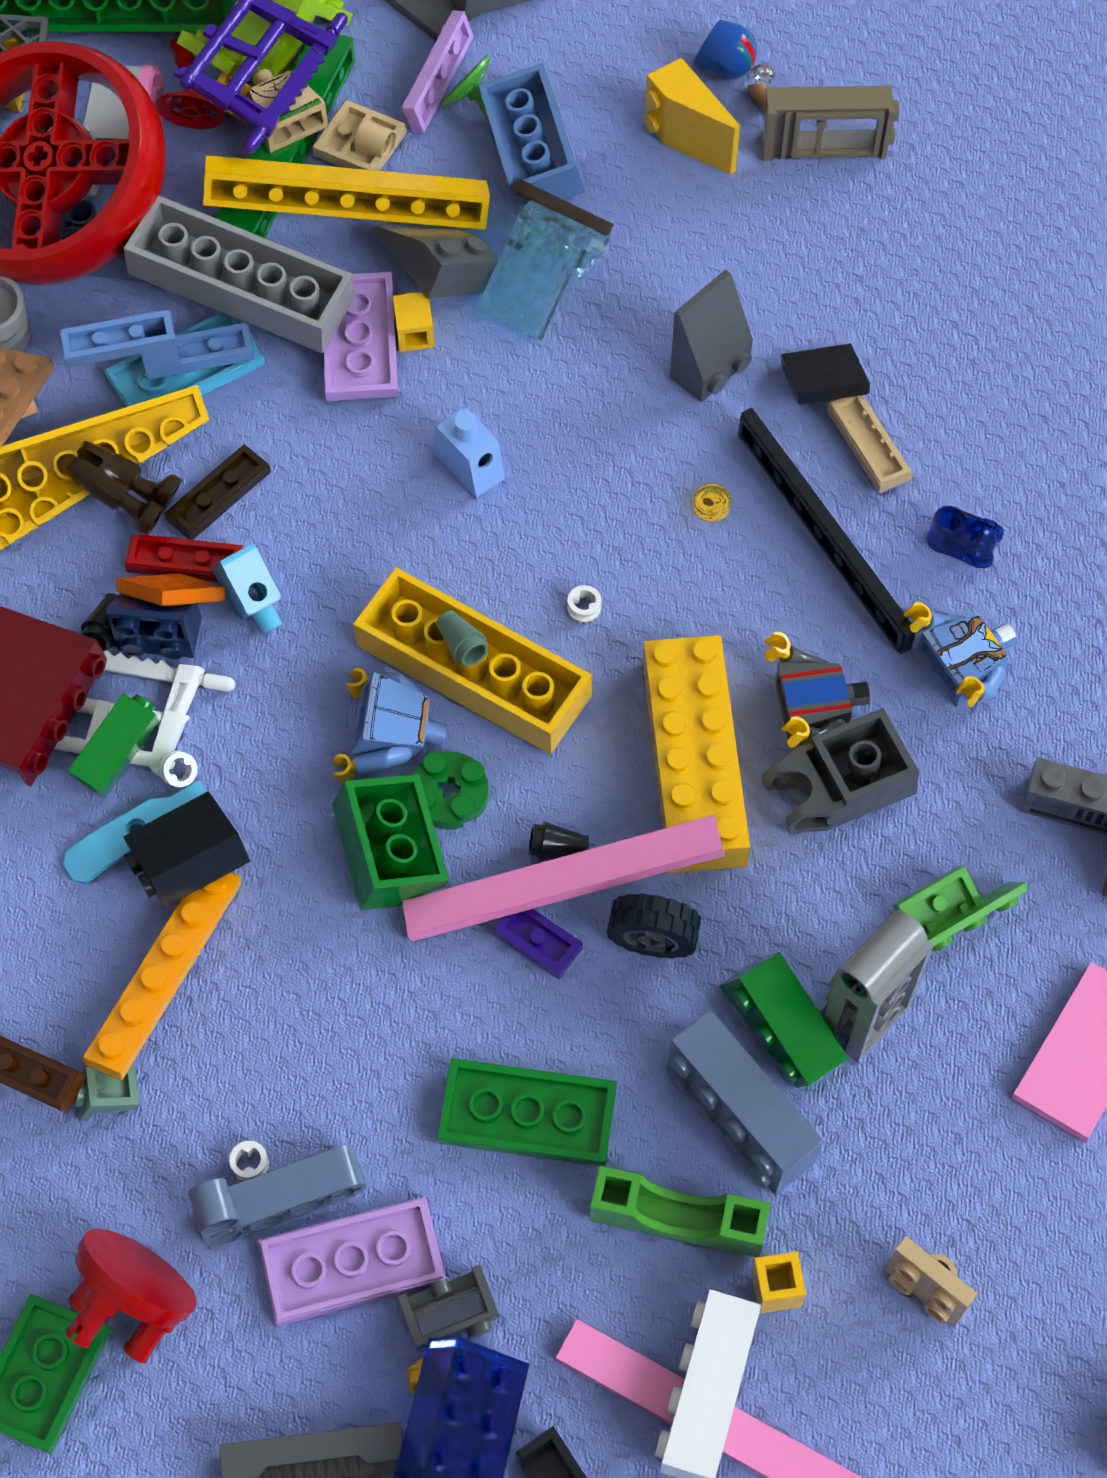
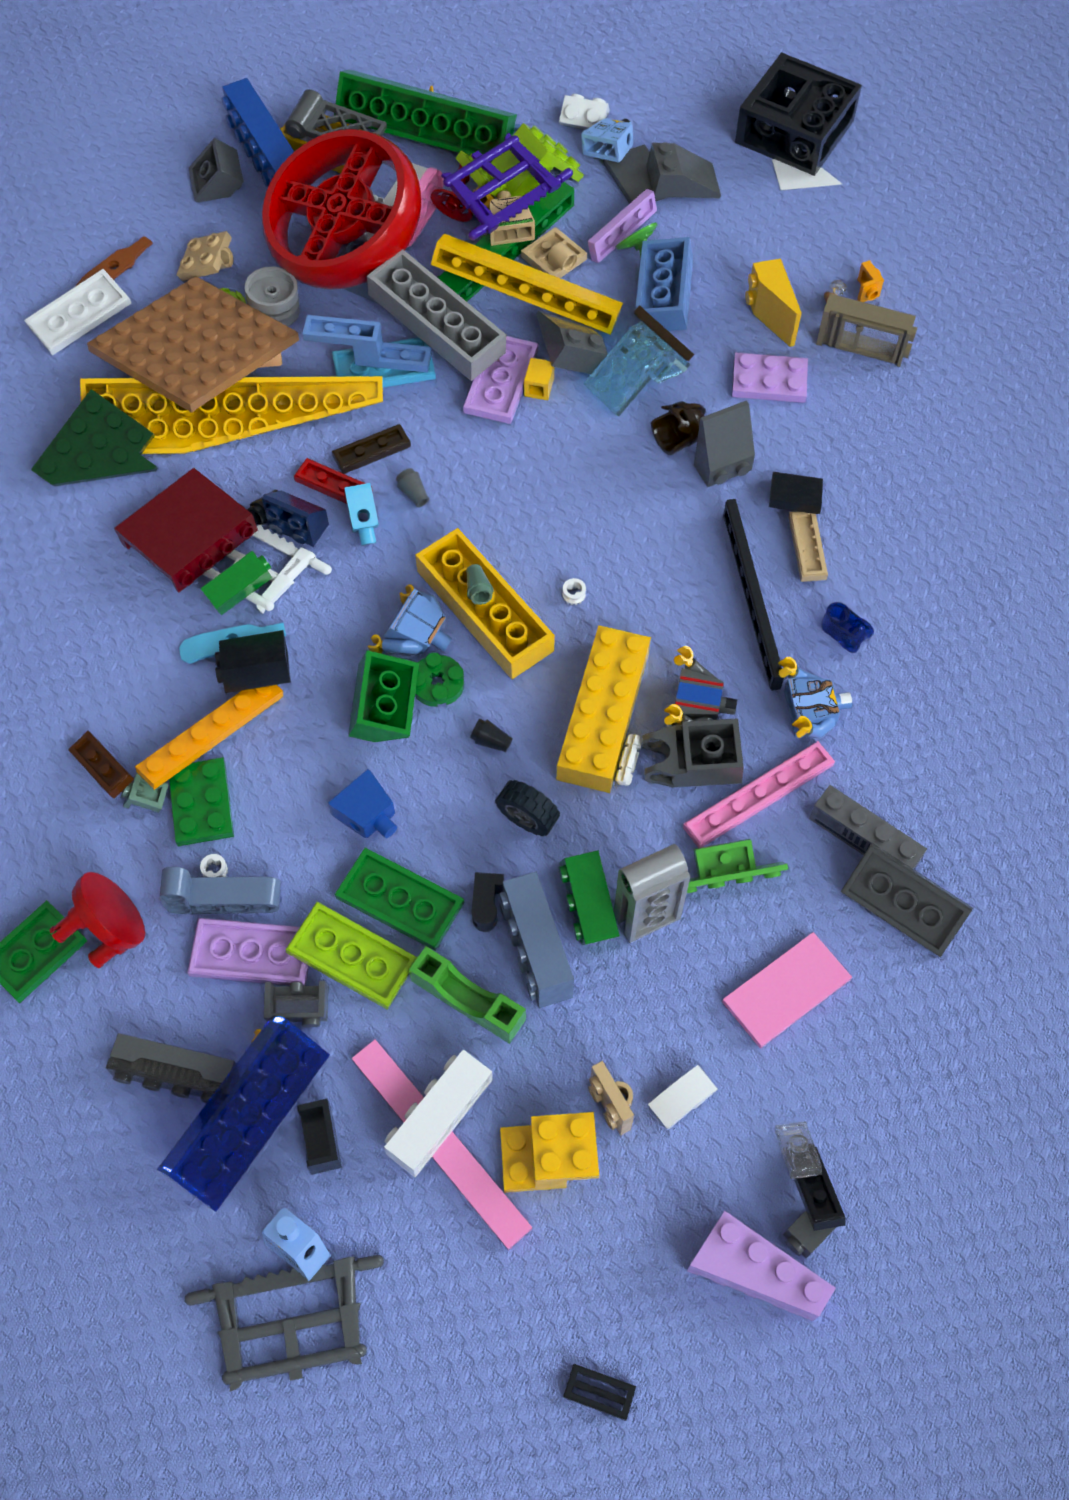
camera: 20 degrees right, 0 degrees up
dark brown piece [65,441,182,535] -> none
orange tile [116,573,225,606] -> none
white bush [157,751,197,787] -> none
bright pink tile [402,815,725,942] -> none
light blue torso [432,408,505,498] -> none
dark purple plate [493,909,583,980] -> none
blue helmet [693,19,757,80] -> none
clear yellow tile [693,483,731,522] -> none
yellow brick [751,1251,806,1314] -> none
none -> green plate [169,757,234,847]
none -> lime tile [286,902,417,1010]
none -> blue torso [328,769,397,838]
none -> dark grey cone [396,468,429,507]
none -> black leg [472,872,504,932]
none -> yellow bracket [500,1112,599,1193]
none -> white axle [615,734,642,786]
none -> white slope [648,1065,718,1129]
none -> dark brown helmet [651,401,706,455]
none -> bright pink tile [683,741,835,848]
none -> lavender plate [732,352,808,403]
none -> light orange bracket [857,260,884,302]

